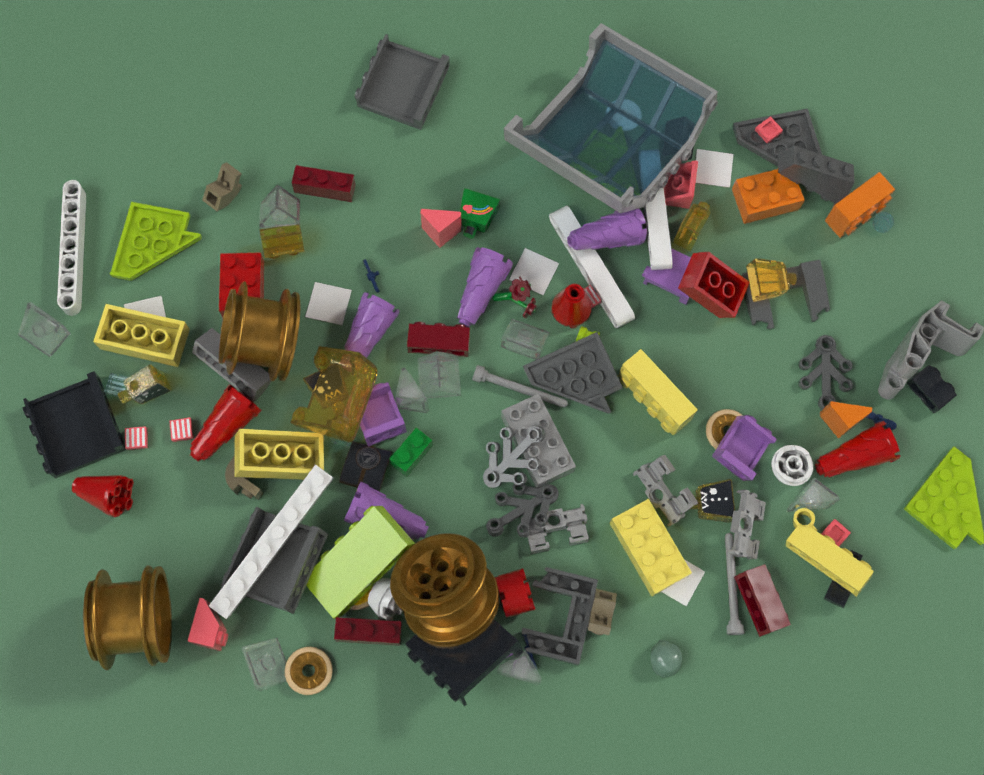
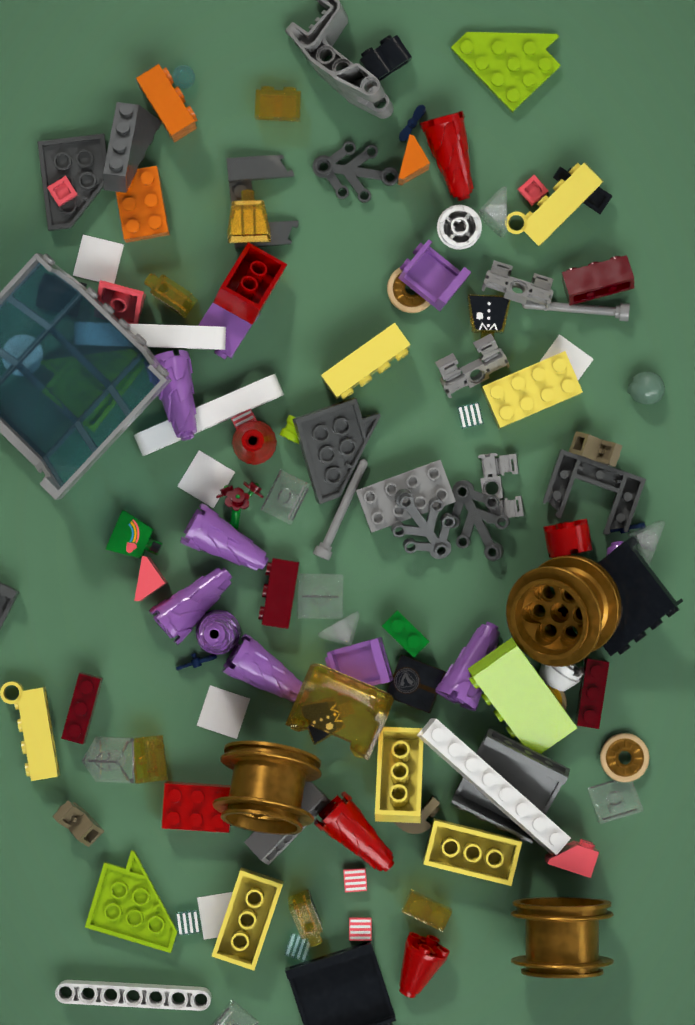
camera: 80 degrees left, 15 degrees up
none -> light yellow hinge [0,681,60,781]
none -> medium lavender cone [149,568,232,645]
none -> tile [175,909,201,936]
none -> medium lavender cone [196,610,241,655]
none -> clear yellow brick [255,86,301,122]
none -> clear yellow brick [401,889,452,932]
none -> light yellow brick [423,818,522,886]
none -> tile [457,402,484,429]

